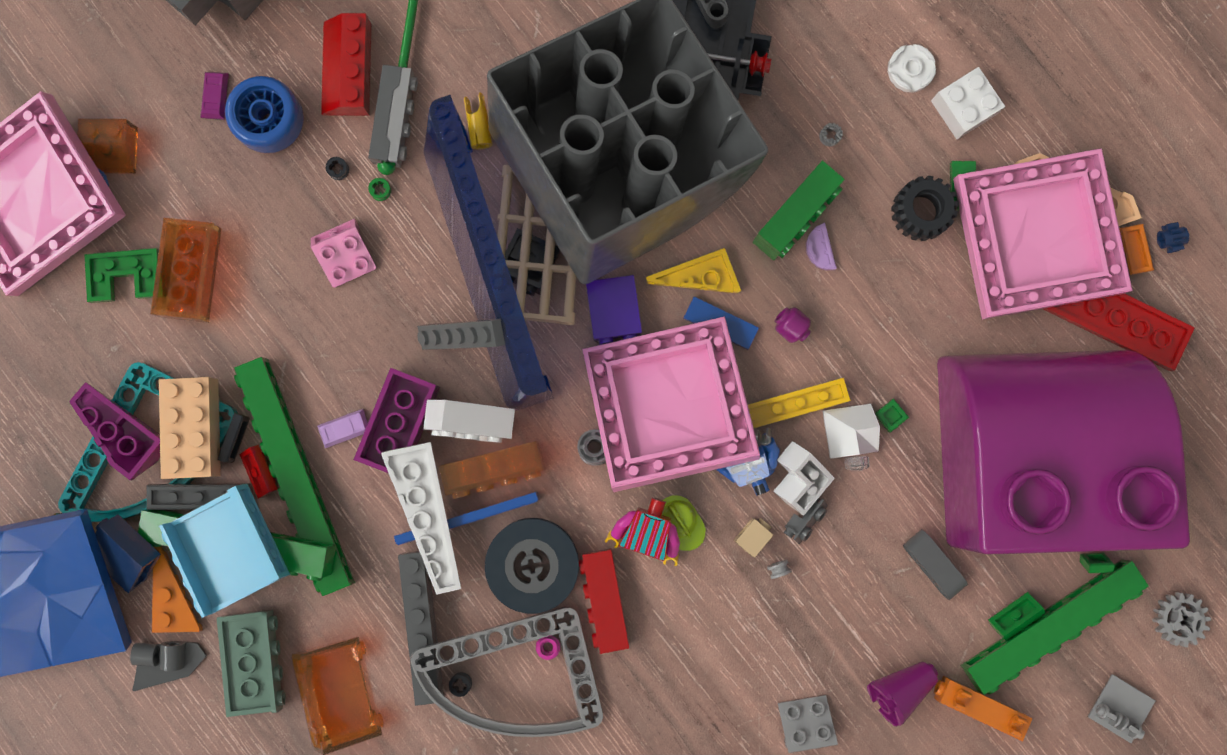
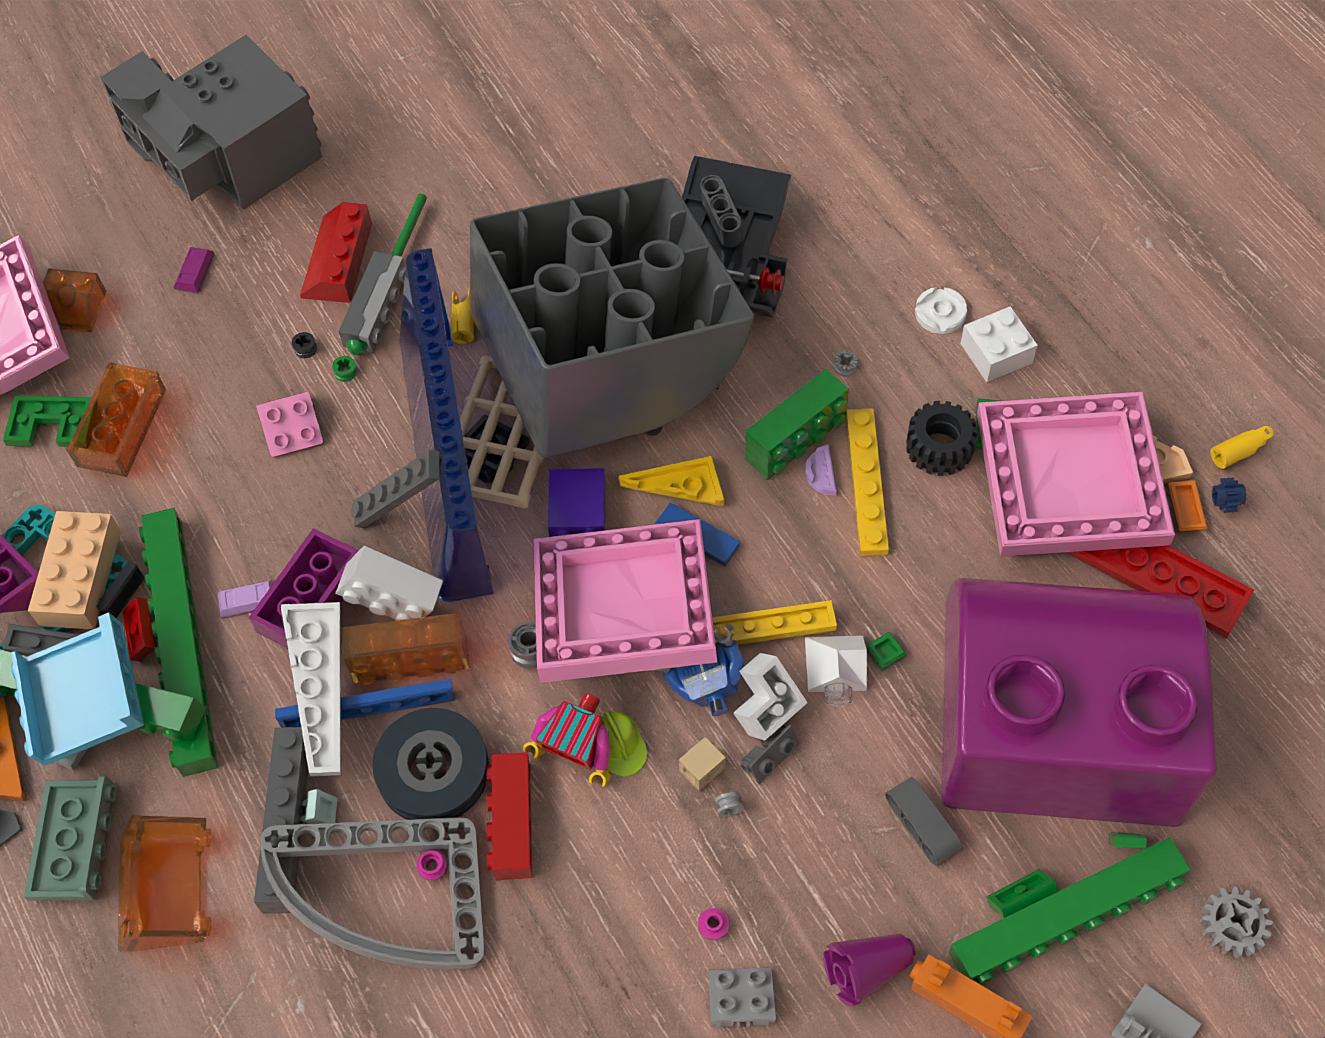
camera: 10 degrees right, 25 degrees down
blue wheel [225,76,304,153] -> none
black bush [448,672,472,697] -> none
magenta head [774,307,811,343] -> none
none -> light aqua tile [301,789,338,824]
none -> dark pink plate [698,908,729,940]
none -> yellow plate [846,408,889,556]
none -> yellow piece [1210,426,1273,469]

